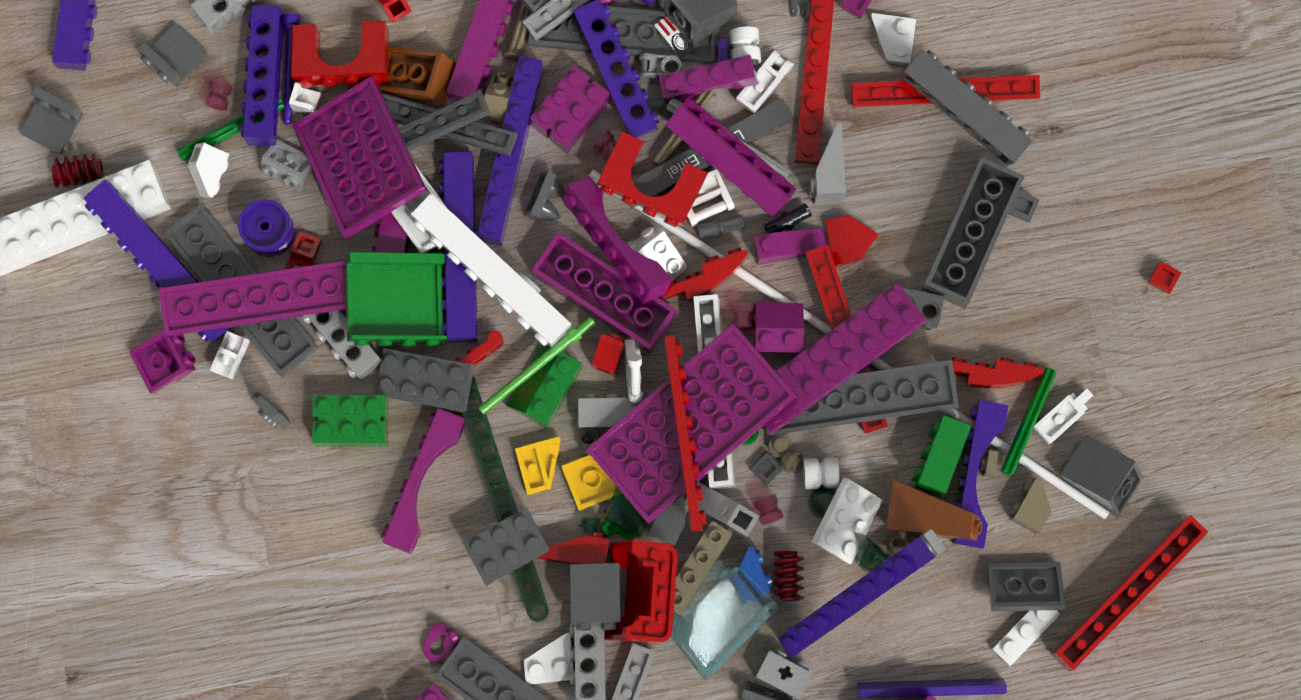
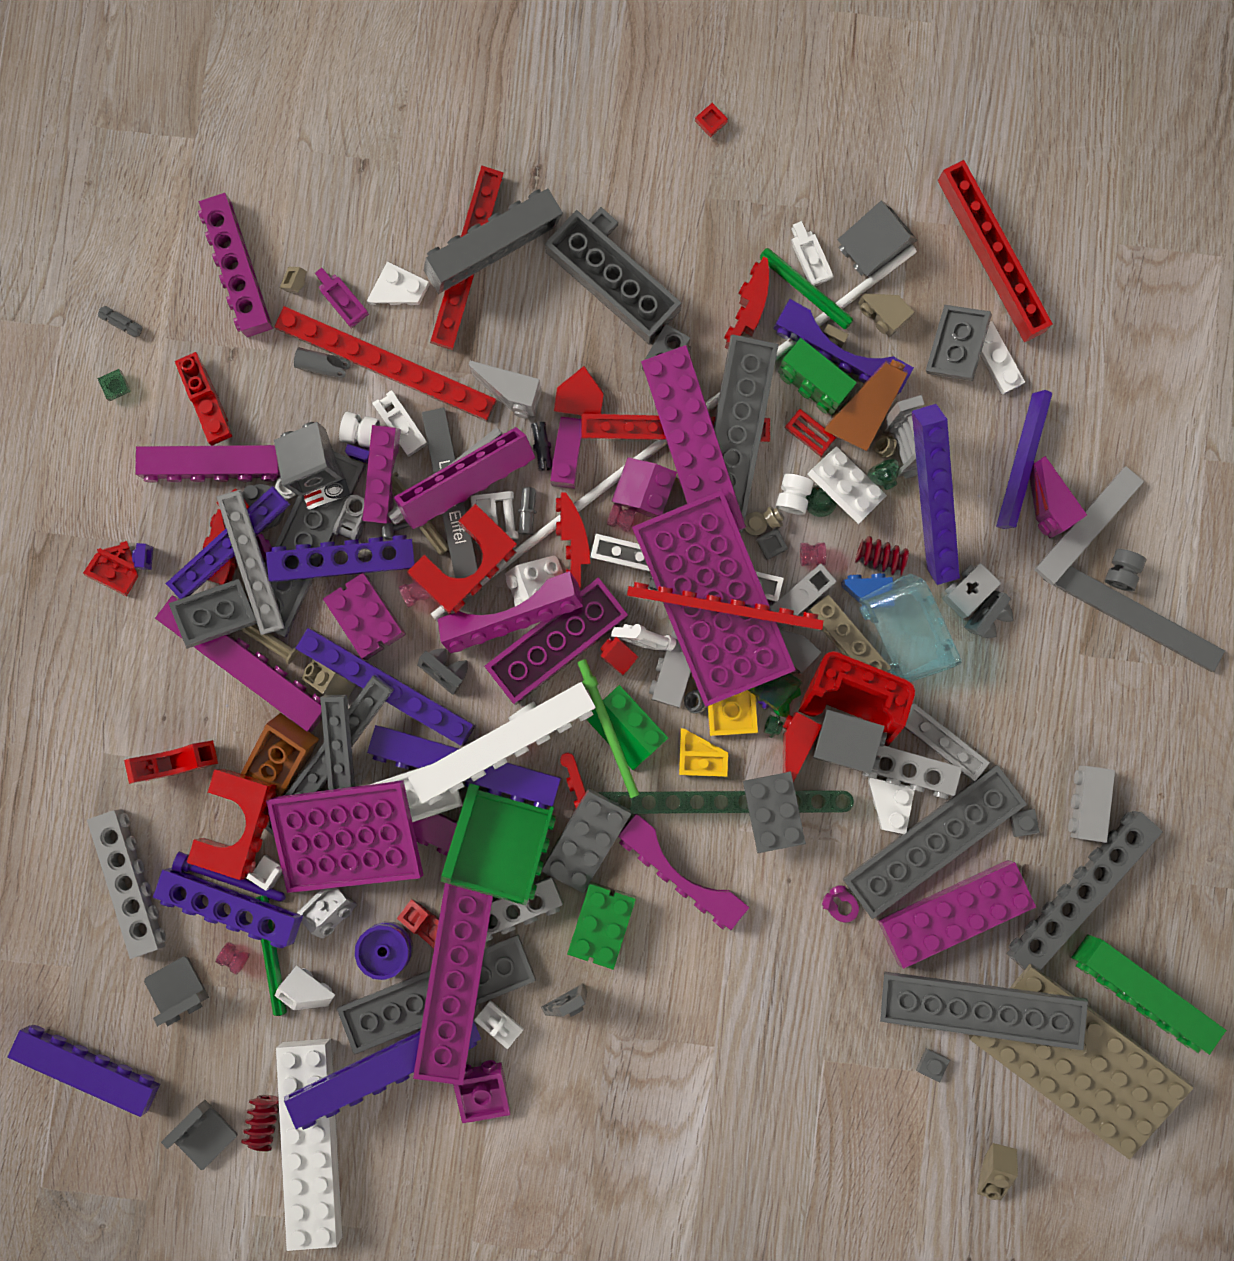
camera: 70 degrees left, 5 degrees up
none -> red tile [785,409,837,457]

